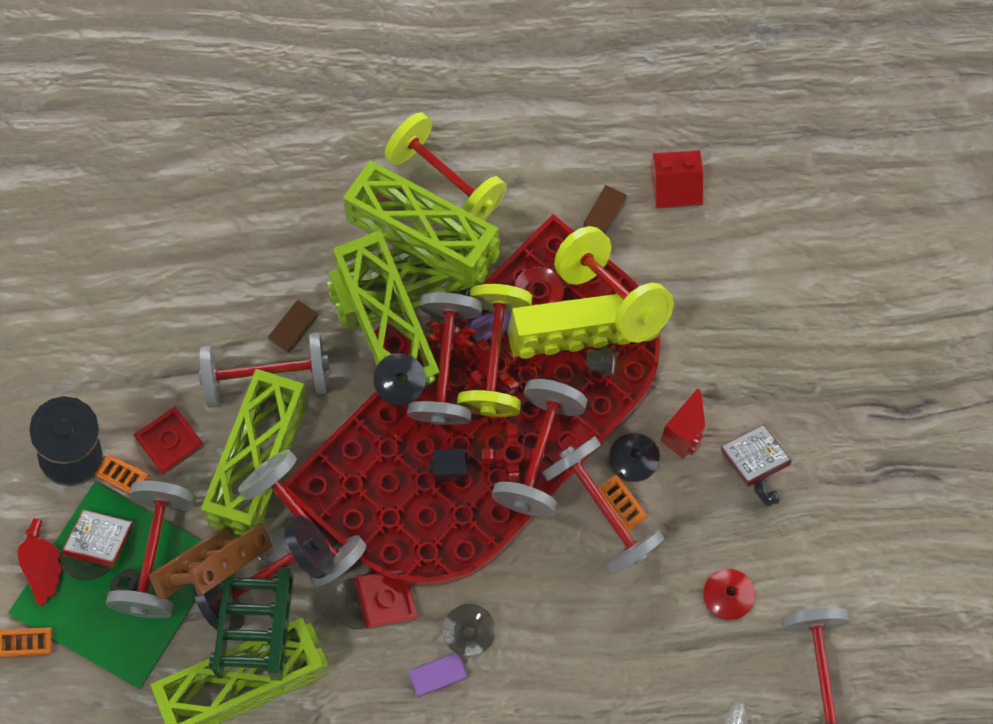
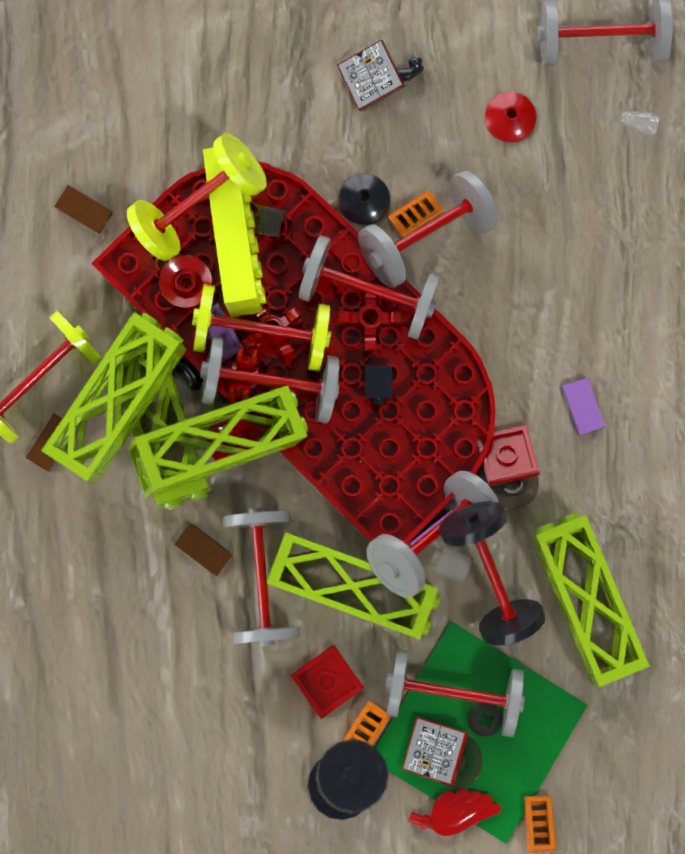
camera: 85 degrees left, 15 degrees up
dark orange fence [149,523,273,599] -> none
dark green fence [209,567,294,681] -> none
black dish [373,353,425,405] -> none
clear smoke dish [443,604,495,657] -> none
red slope [650,150,703,209] -> none
red slope [660,389,706,460] -> none

